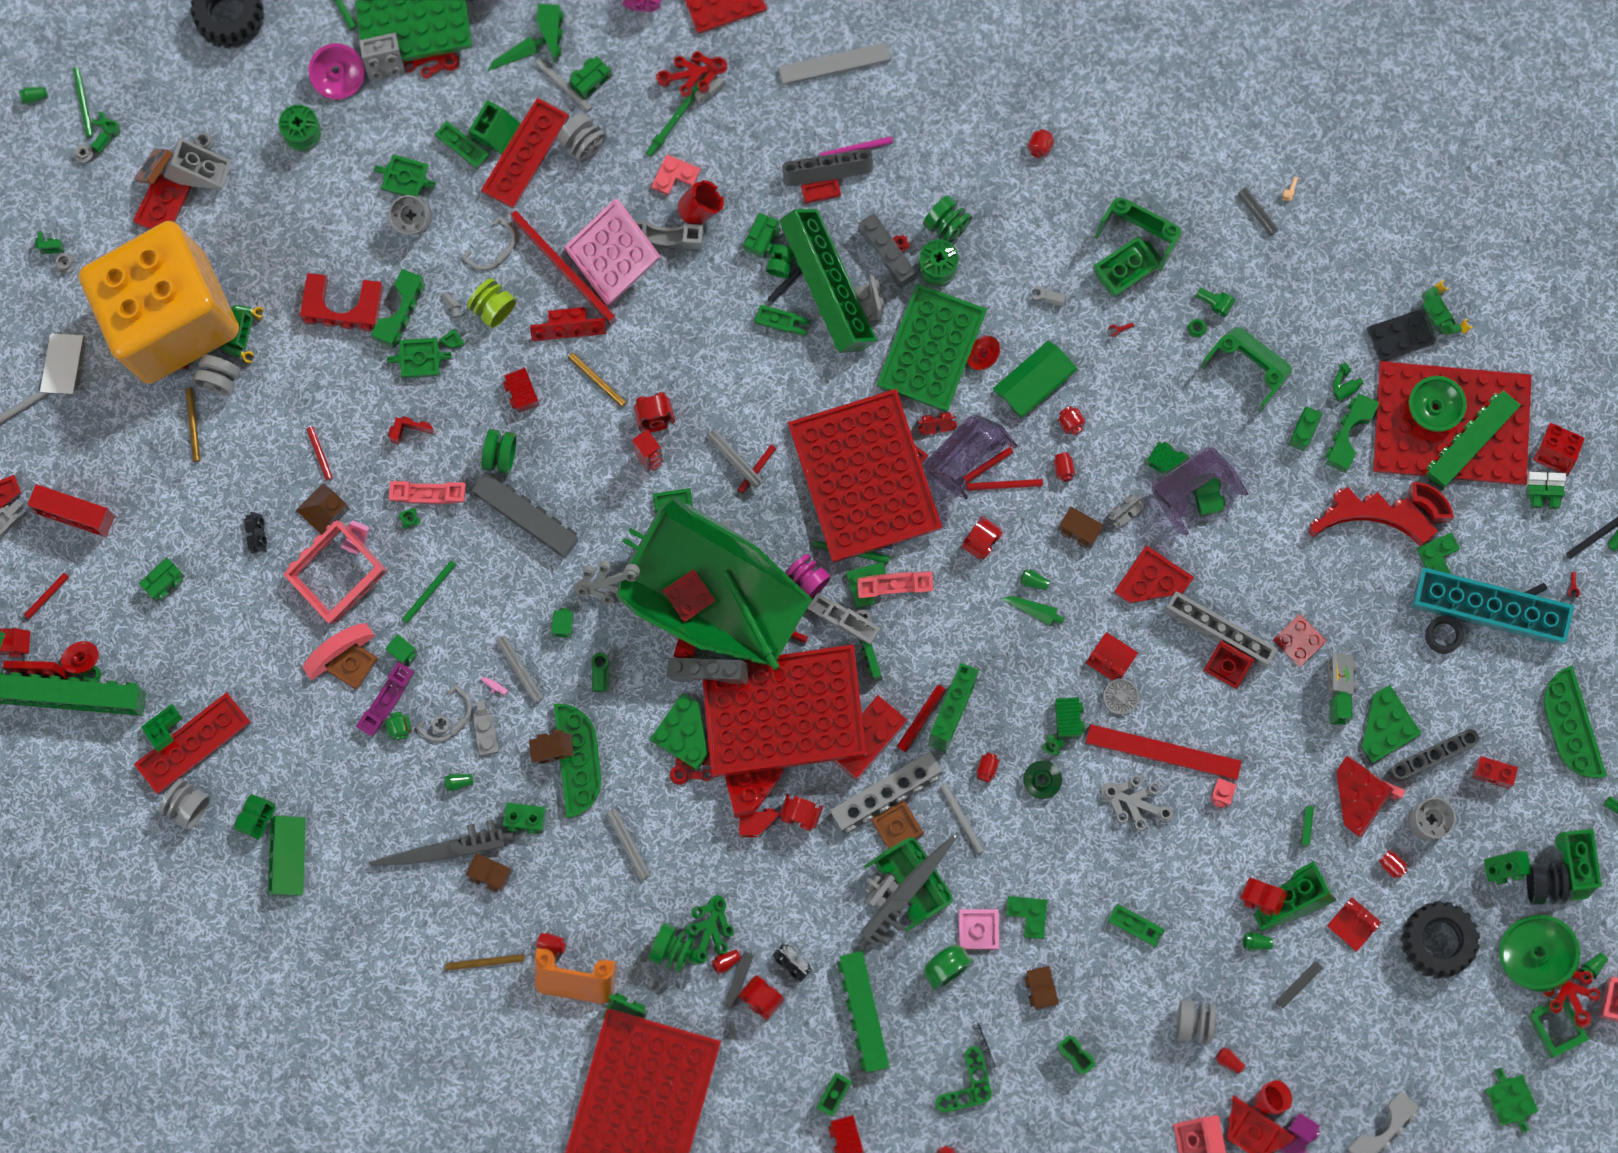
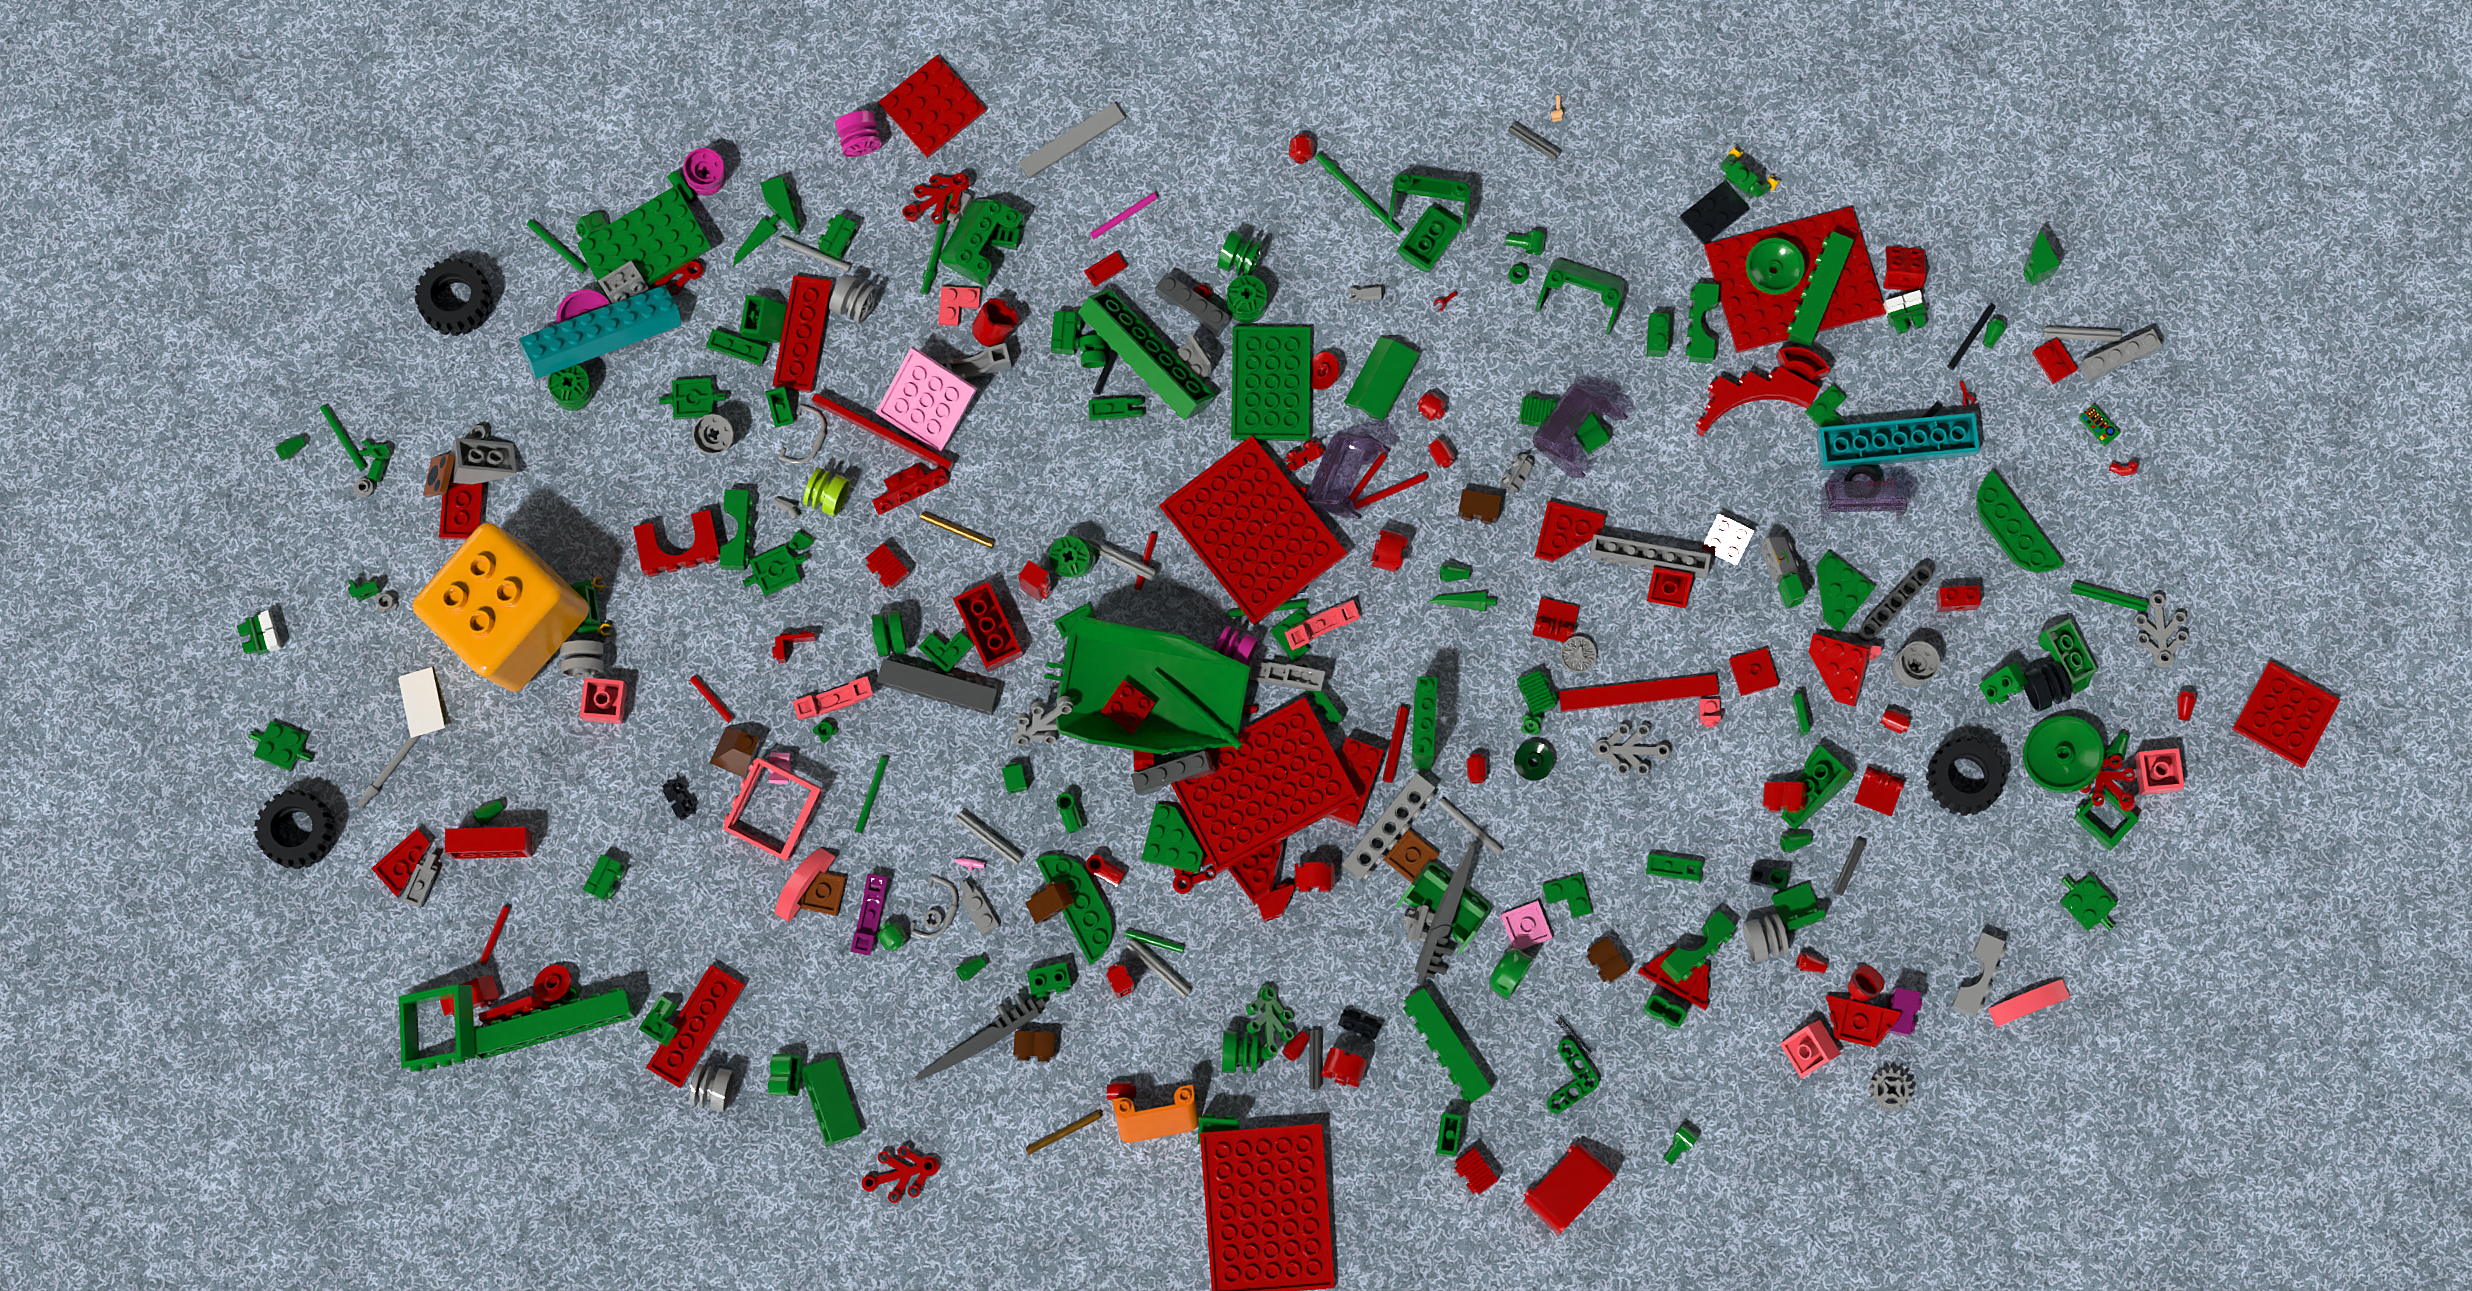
camera: 20 degrees left, 0 degrees up
pearl gold bar [185,388,201,462] -> none
green brick [385,634,417,666] -> none
red brick [633,392,675,433] -> none
dark grey beam [782,149,874,186] -> none
green plant [1333,362,1364,402] -> none
none -> green cone [472,800,504,826]
none -> teal brick [519,285,682,379]
none -> coral brick [580,678,627,724]
none -> green slope [765,386,794,428]
none -> red plant [861,1146,939,1204]
none -> green plate [918,631,974,673]
none -> green windscreen [940,199,1025,288]
none -> red brick [953,582,1023,673]
none -> green slope [985,225,1021,250]
none -> green wheel [1049,536,1096,578]
none -> red piece [1086,854,1125,887]
none -> red brick [1106,963,1135,999]
none -> green bar [1125,929,1184,954]
none -> green bar [1315,153,1402,236]
none -> red wing [1637,947,1708,1011]
none -> green arch [1660,910,1736,984]
none -> red plate [1728,648,1779,697]
none -> leg [1749,866,1788,891]
none -> green bracket [1771,883,1826,933]
none -> clear purple windscreen [1820,478,1908,522]

